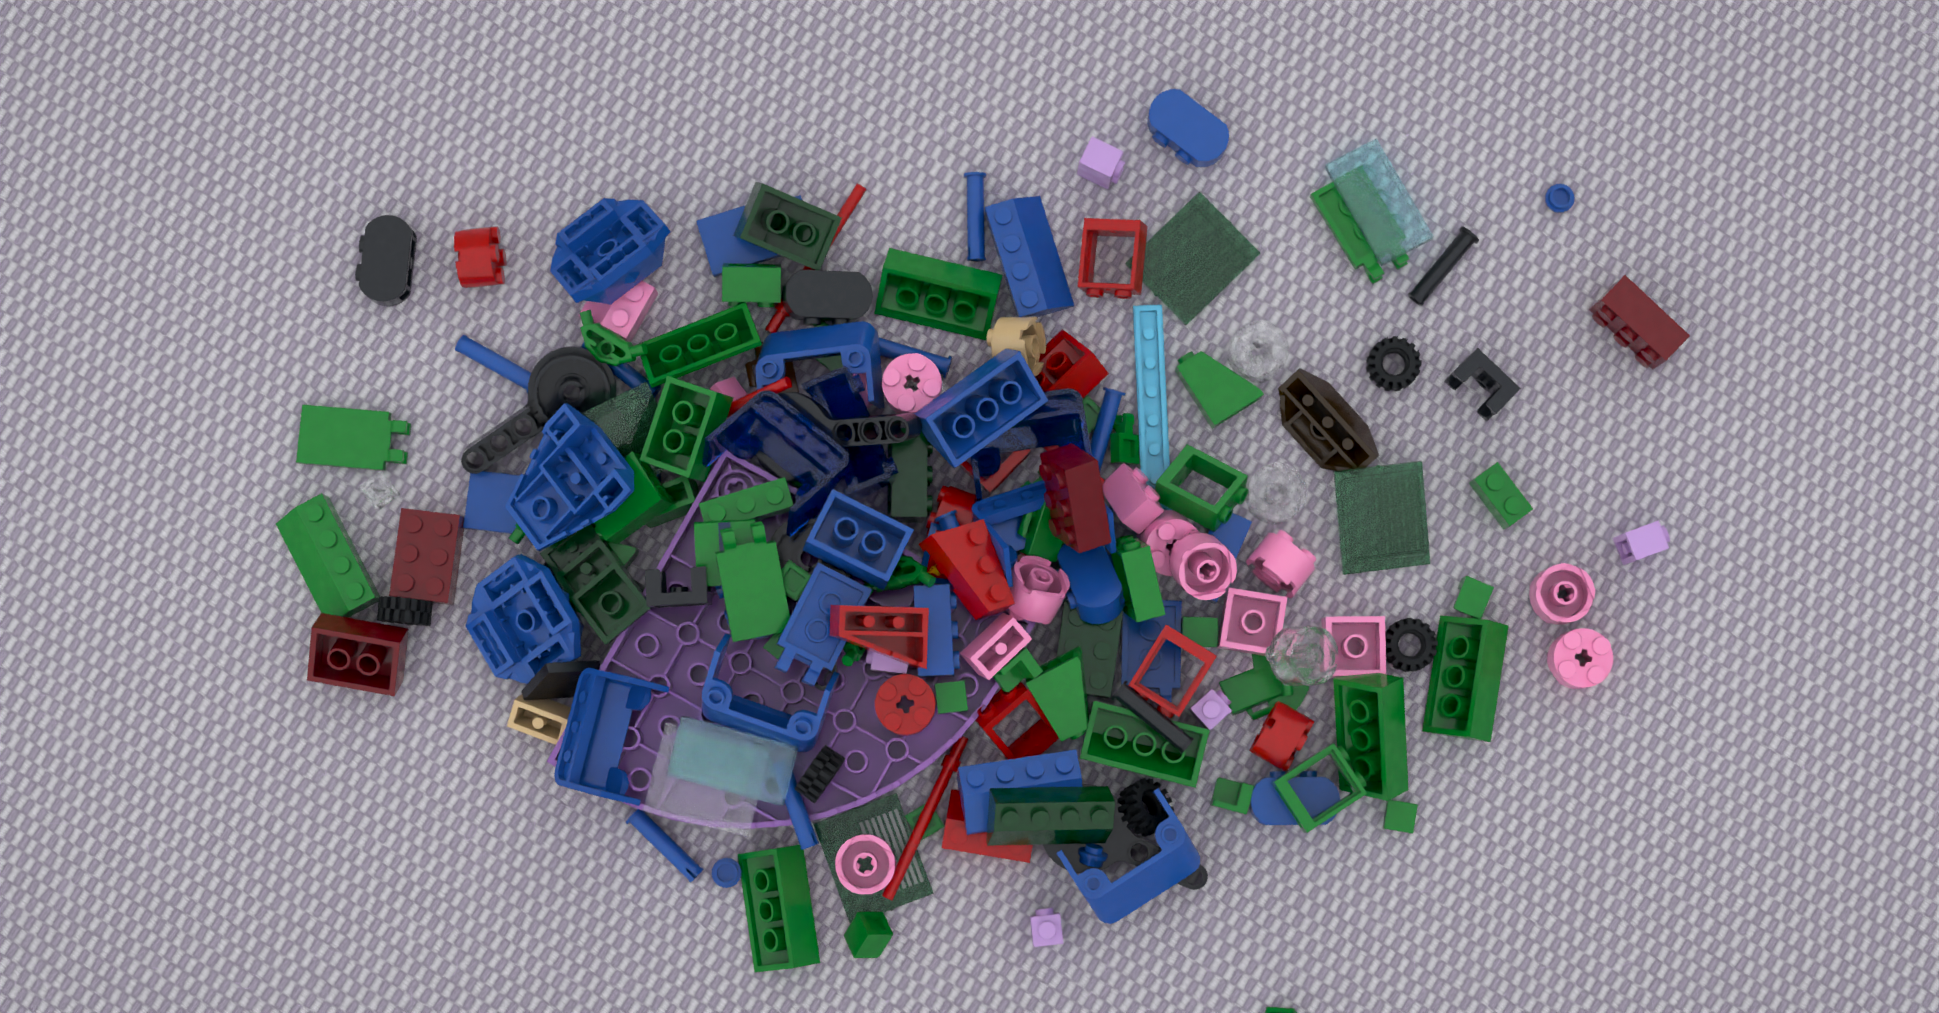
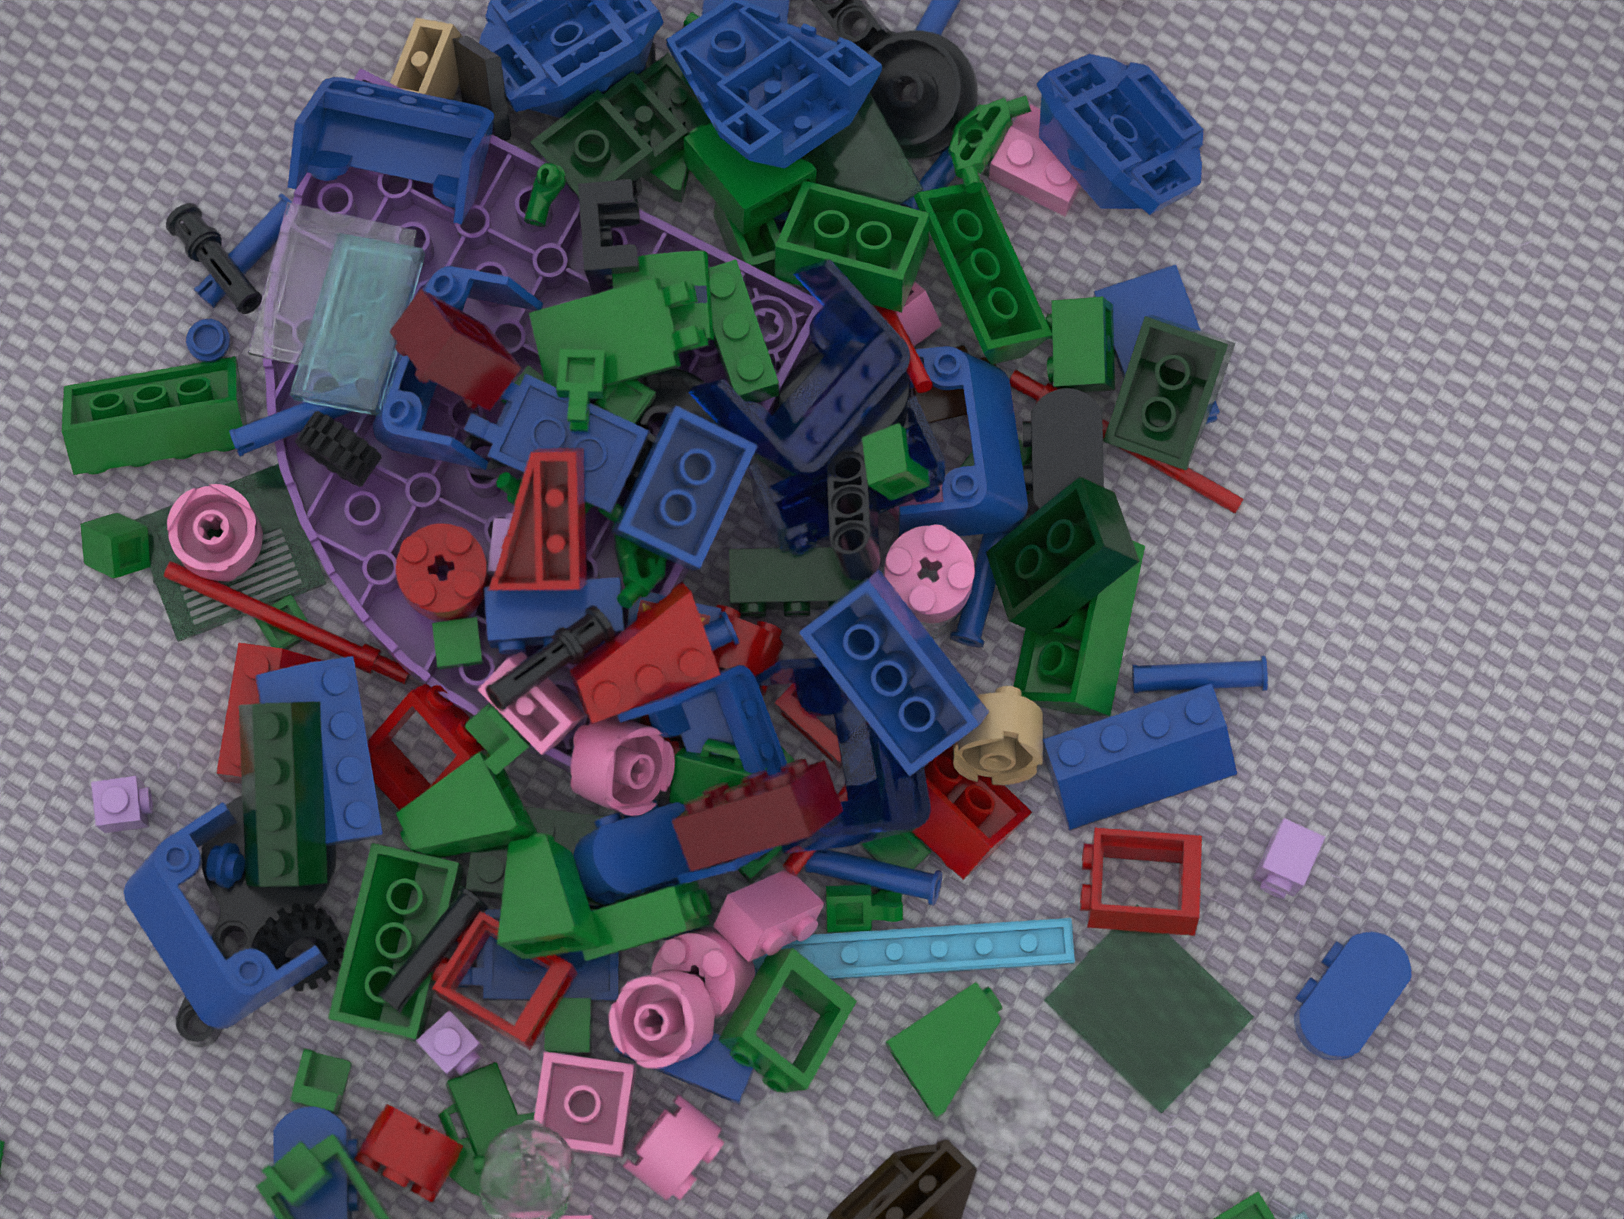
camera: 90 degrees right, 5 degrees down
none -> black pin [165,203,262,314]
none -> green panel [261,1141,333,1208]
none -> dark red container [389,289,521,411]
none -> black pin [485,605,616,711]
none -> green slope [497,833,599,959]
none -> green arm [524,163,566,227]
none -> green plate [556,348,606,432]
none -> green panel [862,423,930,501]
none -> dark green brick [986,476,1140,636]

